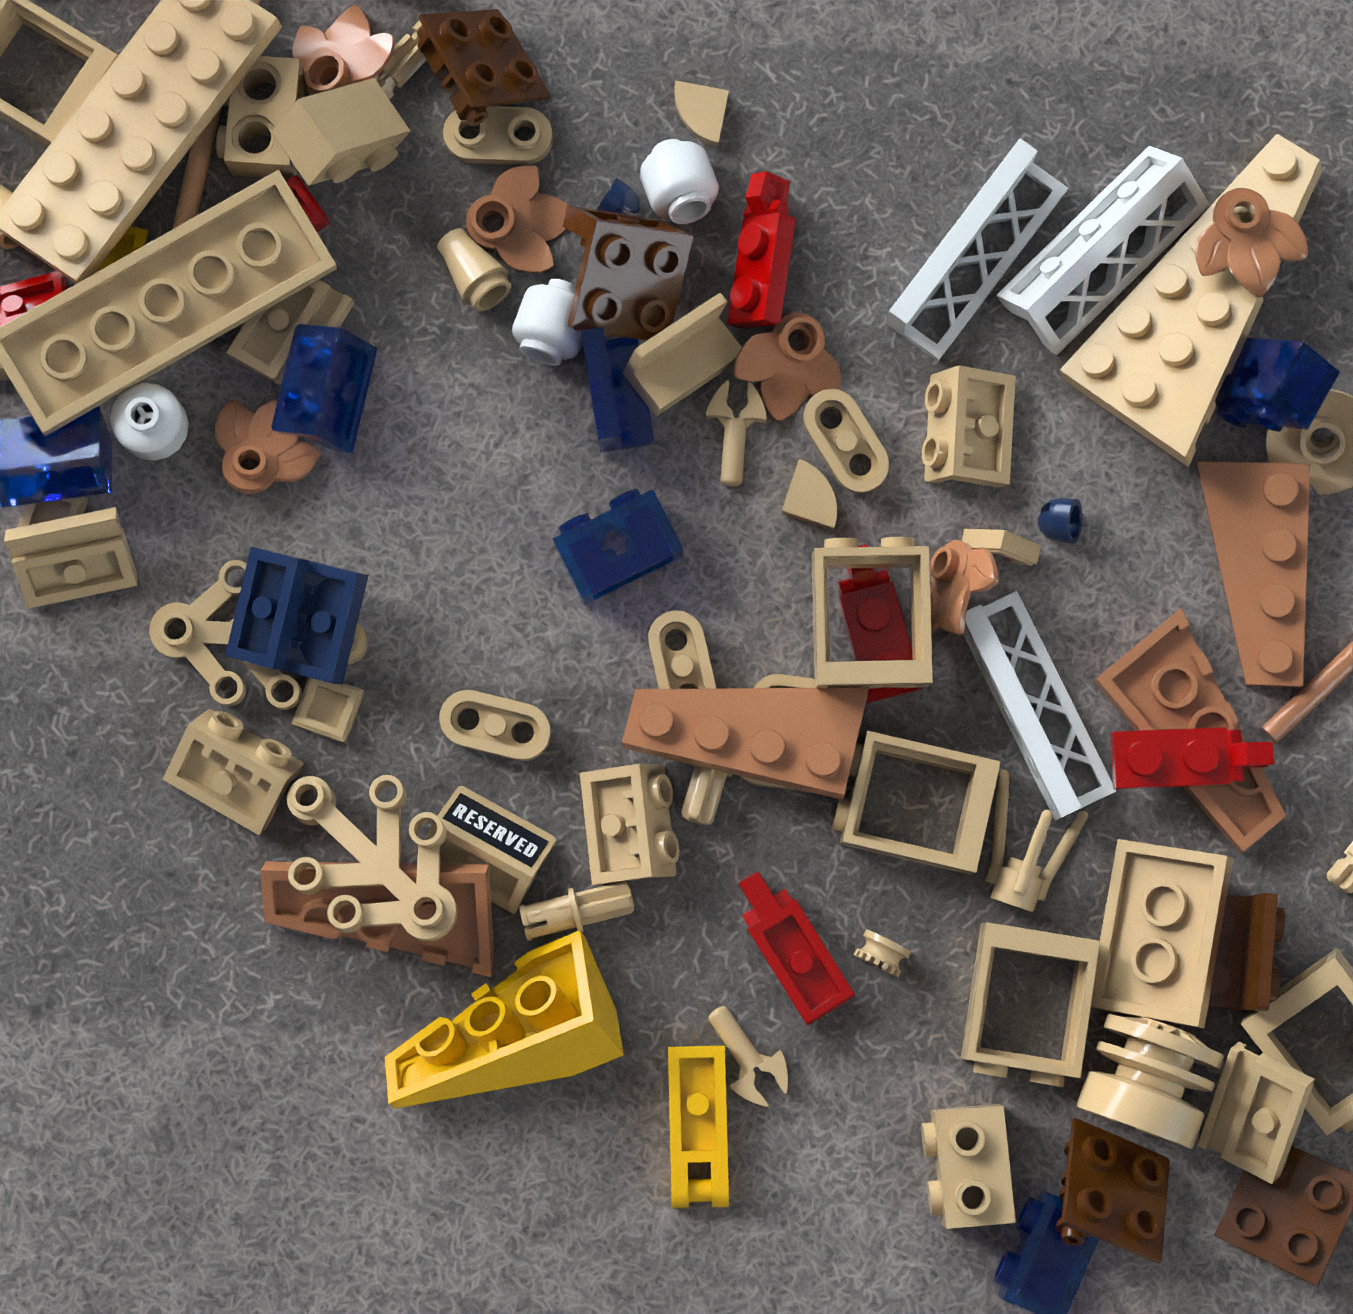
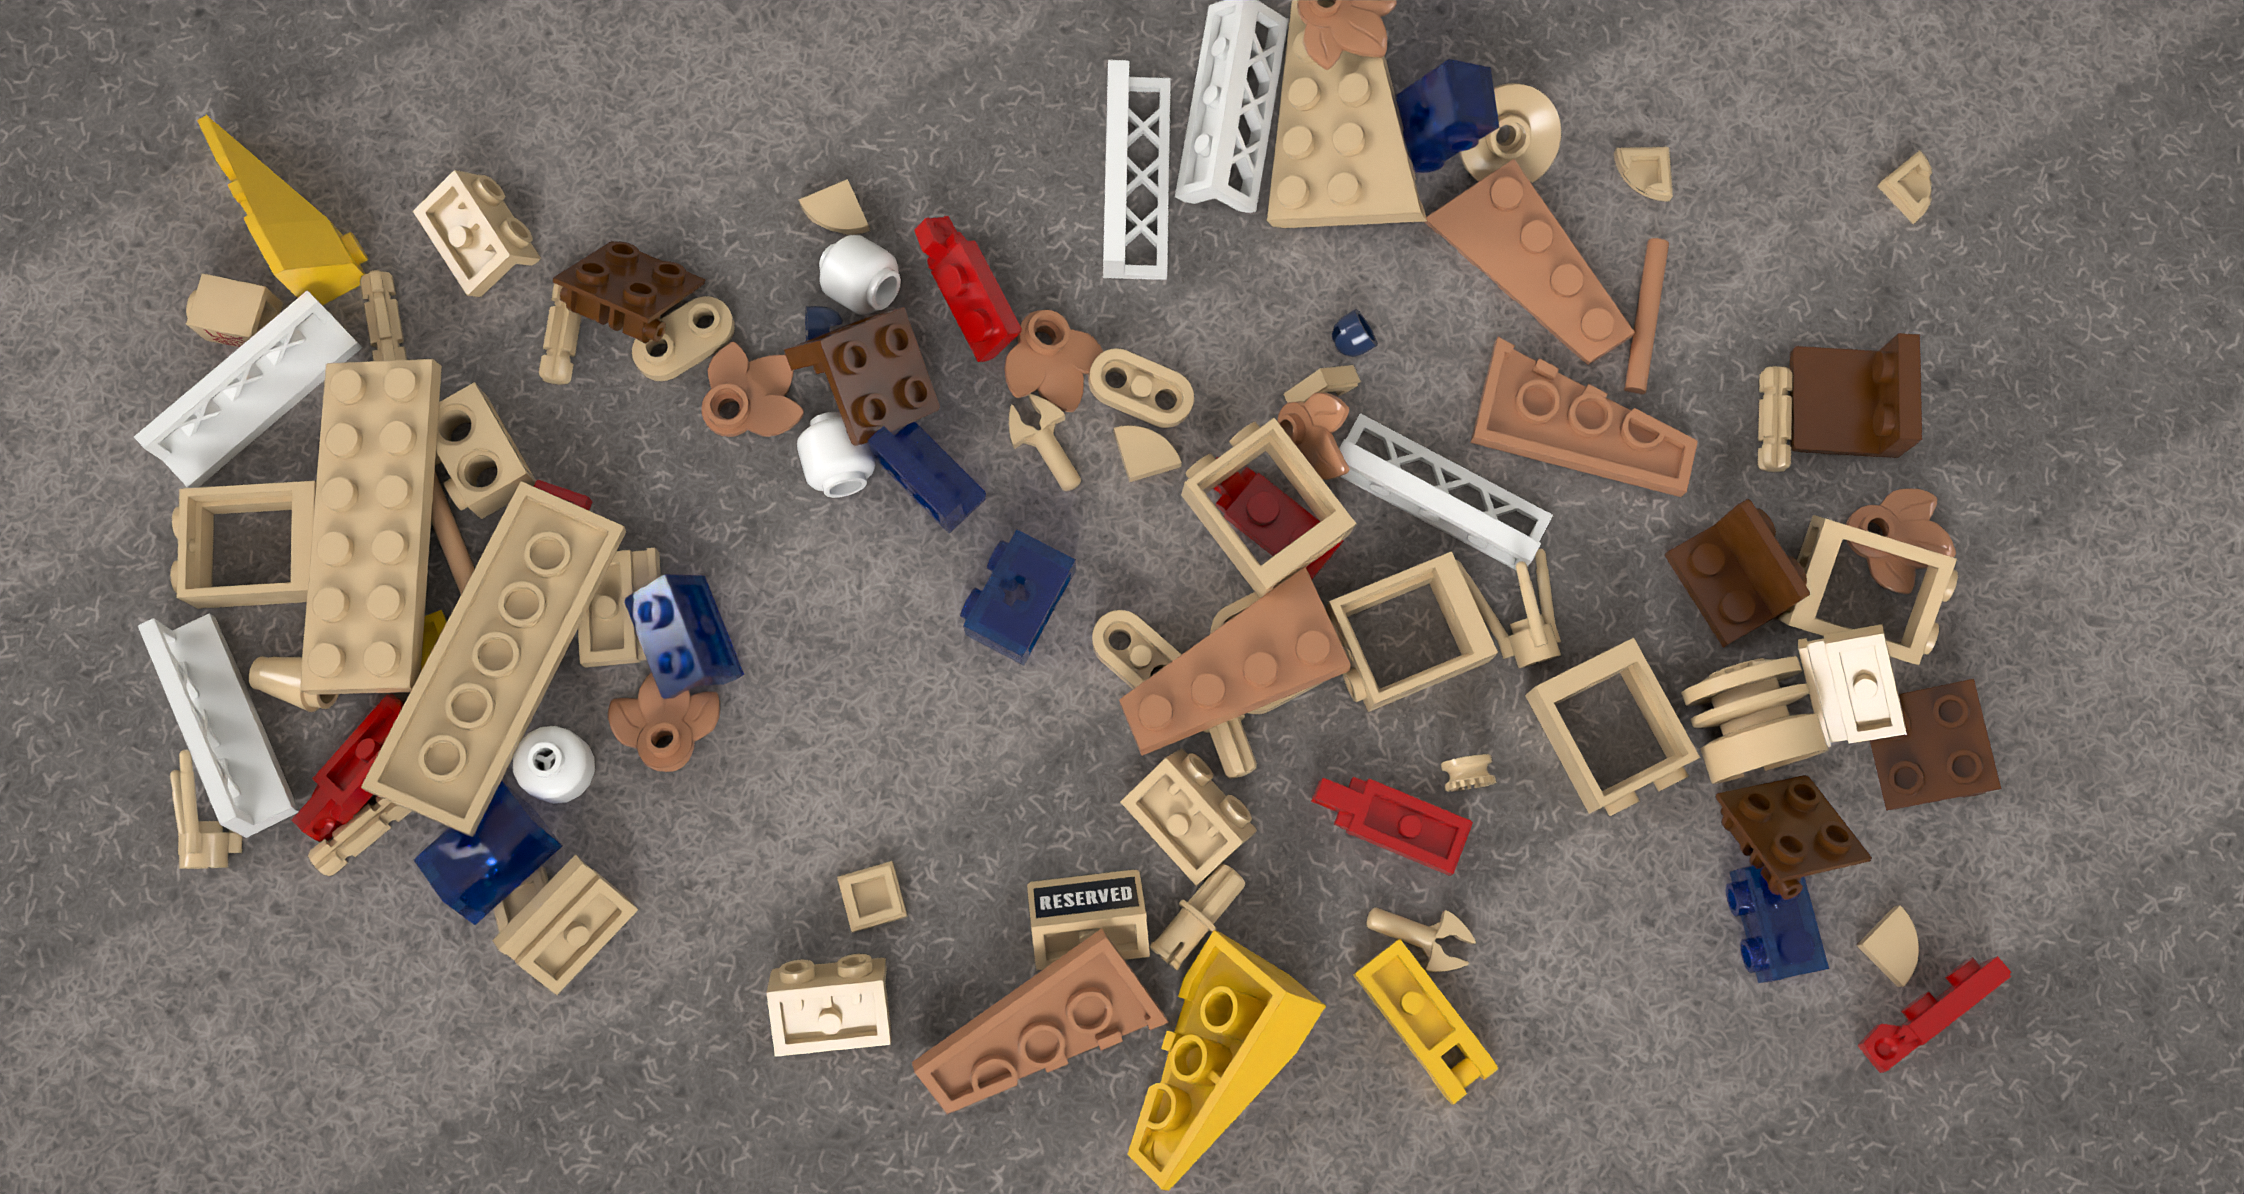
camera: 40 degrees left, 5 degrees down
tan plant [149,560,368,710] -> none
dark blue slope [225,547,369,685] -> none
tan brick [272,78,411,186] -> none
tan plant [287,775,457,941] -> none
nougat plate [292,5,395,95] -> none
tan cone [437,228,511,312] -> none
tan plate [439,690,551,761] -> none
tan panel [623,293,742,417] -> none
tan brick [921,1104,1016,1229] -> none
tan bracket [922,365,1016,488] -> none
tan plate [1091,839,1233,1028] -> none
red hinge [1110,727,1274,790] -> none

